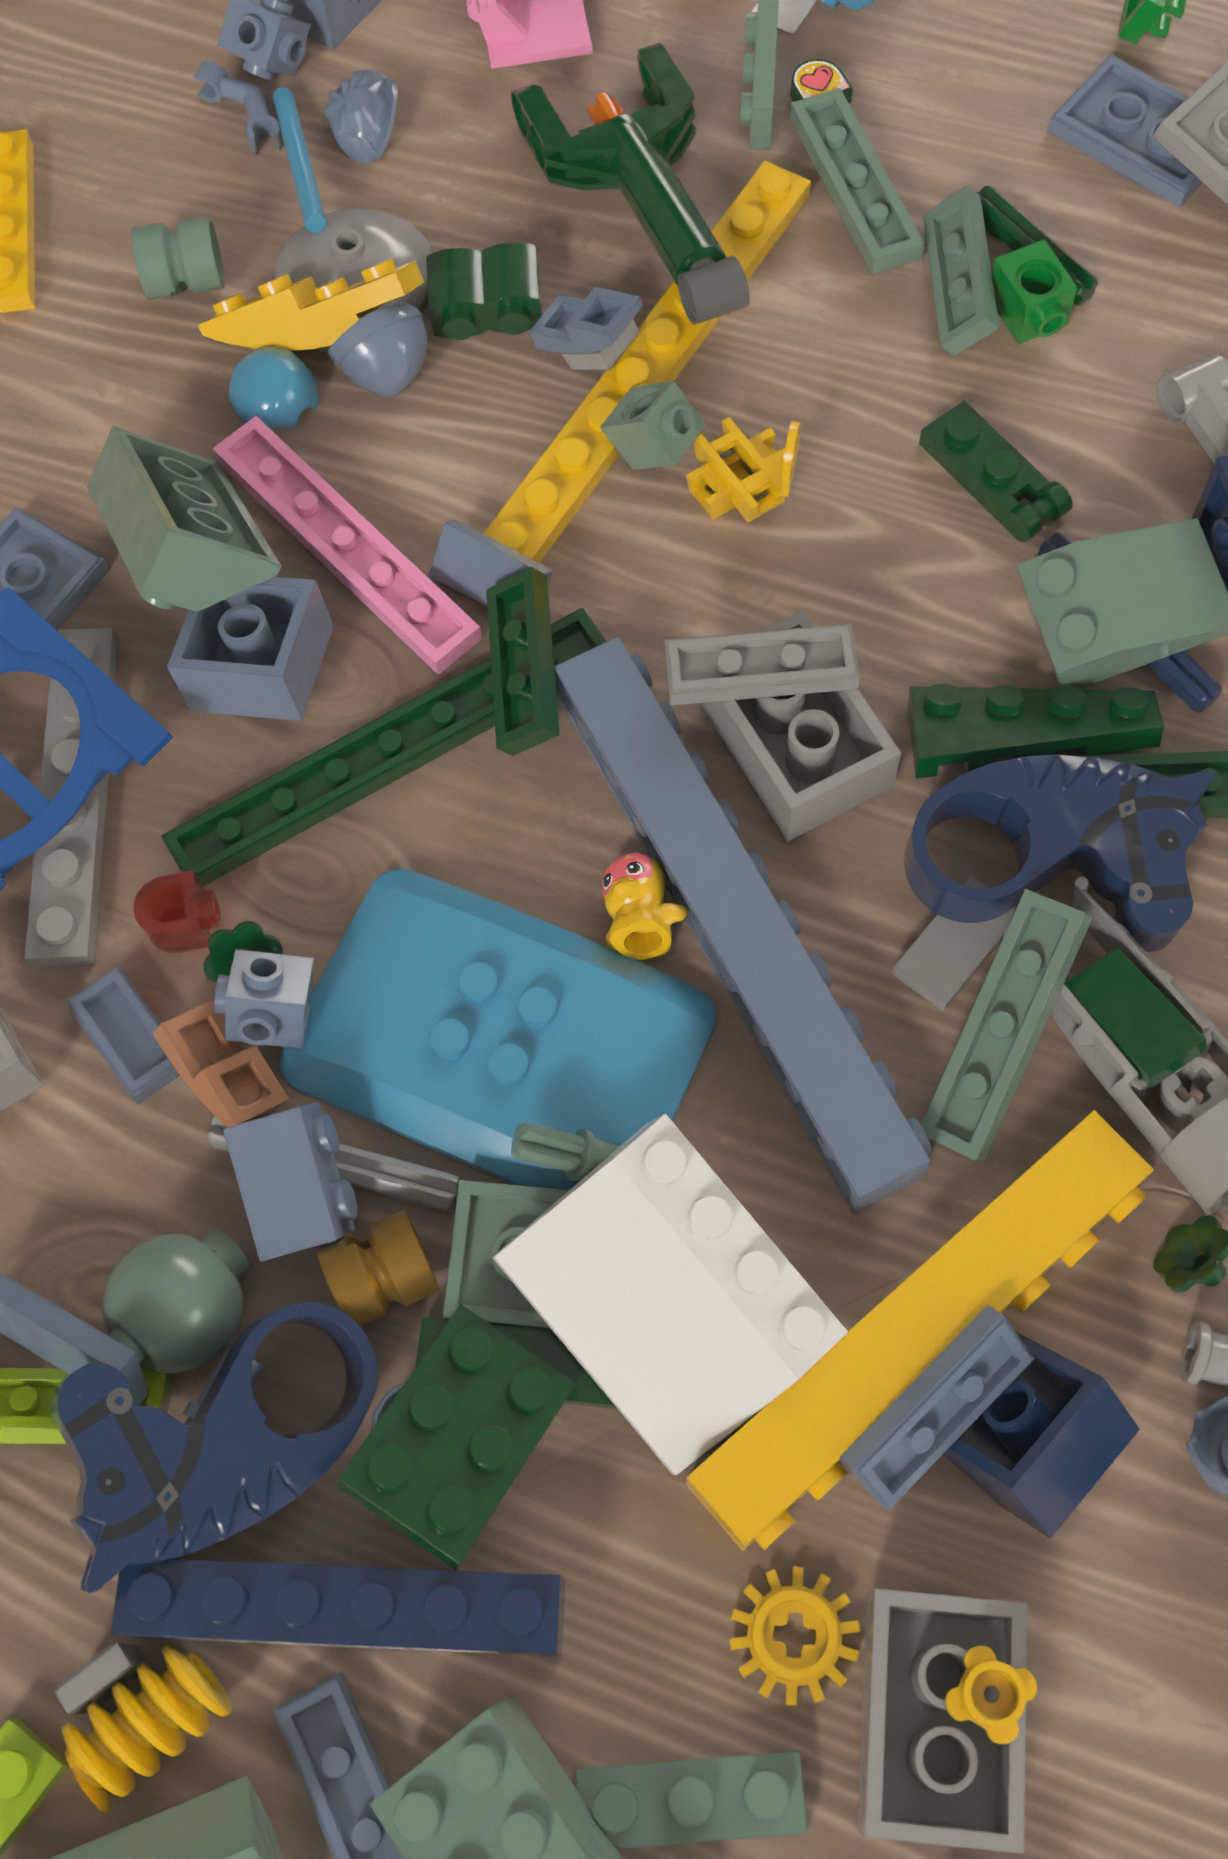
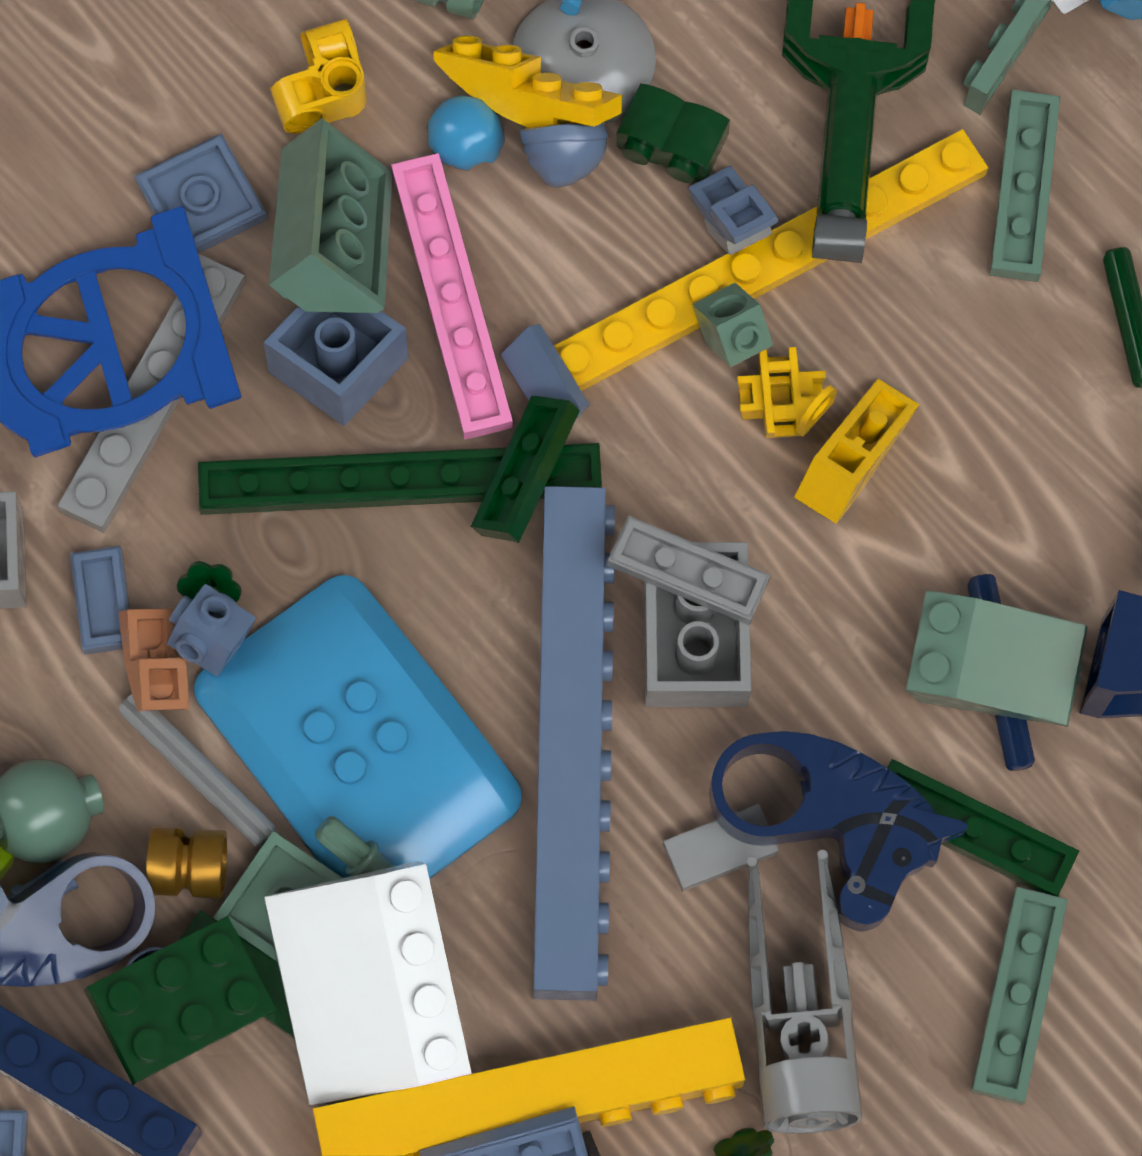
camera: 20 degrees right, 5 degrees up
clear red plate [133,870,221,953] -> none
sand blue brick [223,1102,358,1262] -> none
yellow animal [601,852,689,960] -> none
tile [791,59,853,103] -> none
dark green wing [908,684,1164,779] -> none
dark green plate [919,400,1073,542] -> none
sand green plate [921,889,1093,1162] -> none
sand green plate [923,185,1000,356] -> none
green brick [992,239,1077,345] -> none
dark green tile [1064,947,1207,1088] -> none
none -> yellow piece [269,18,367,134]
none -> yellow slope [794,379,920,524]

